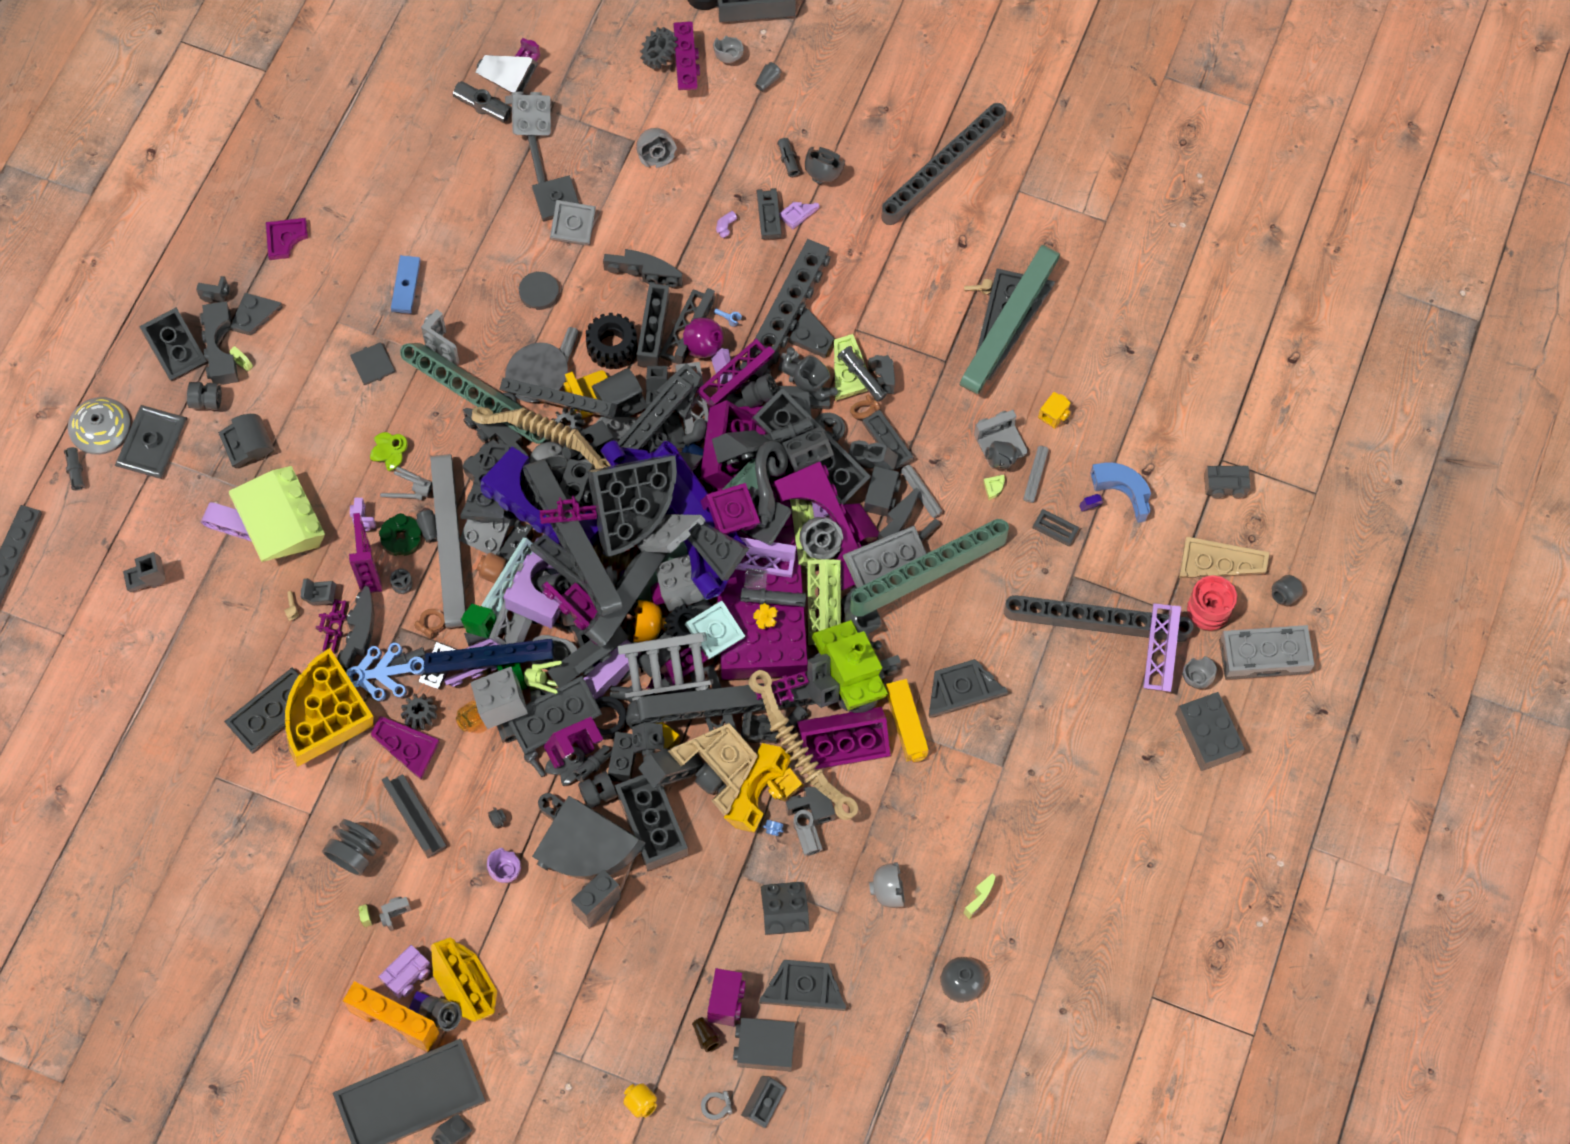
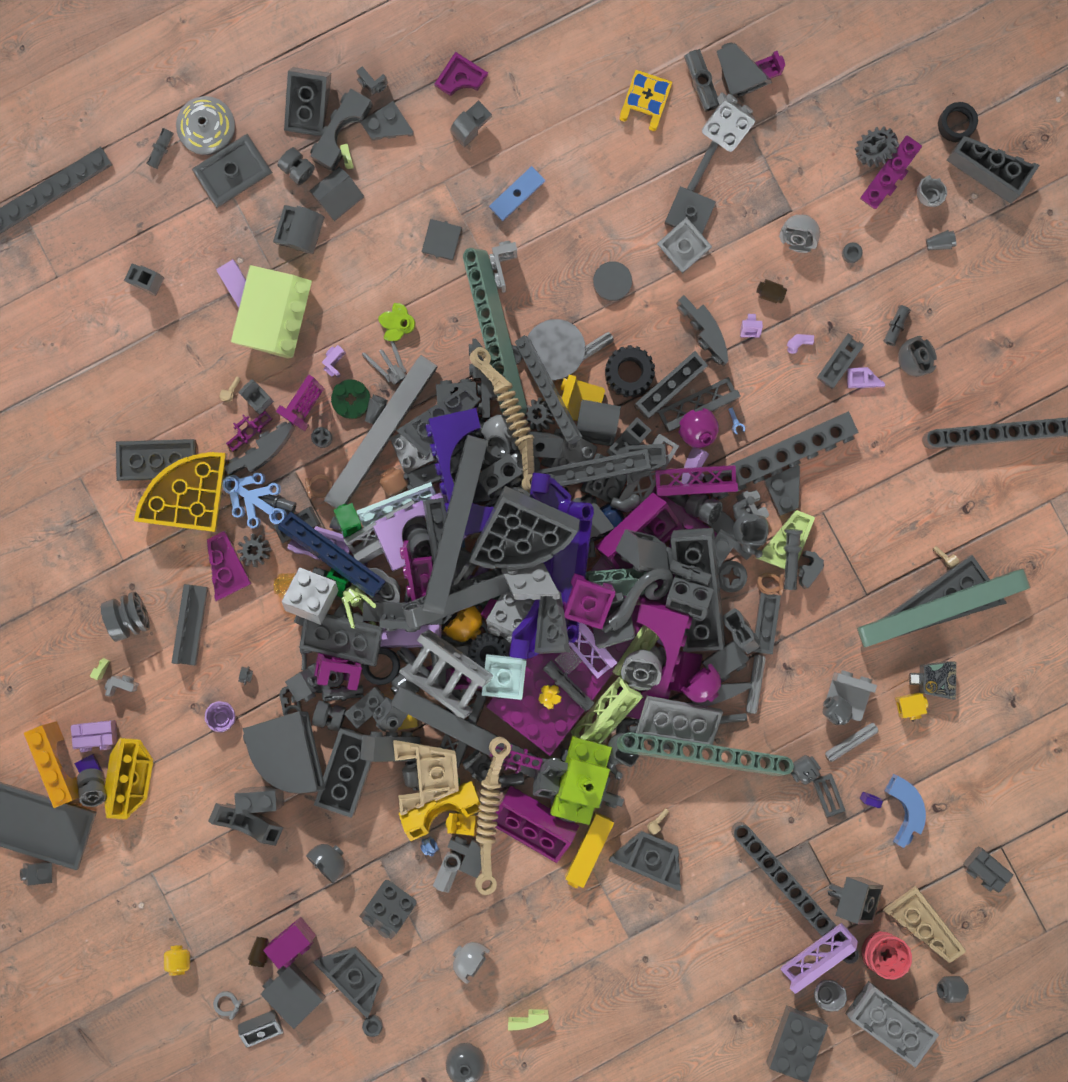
camera: 45 degrees right, 20 degrees up
magenta piece [540,496,597,524] -> none
yellowish green tile [983,475,1005,500] -> none
none -> dark grey arch [208,803,284,846]
none -> dark grey brick [285,669,321,702]
none -> dark grey cylinder [306,844,345,883]
none -> dark grey slope [309,166,364,221]
none -> dark grey tile [362,1015,383,1037]
none -> dark grey brick [450,100,492,147]
none -> yellow flag [619,70,672,132]
none -> tan hand [647,808,669,835]
none -> magenta cylinder [681,664,721,703]
none -> lavender tile [740,314,763,338]
none -> dark brown brick [756,279,787,304]
none -> dark grey head [790,755,821,785]
none -> dark grey brick [828,877,884,924]
none -> dark grey tile [842,242,863,263]
none -> torso [908,661,957,700]

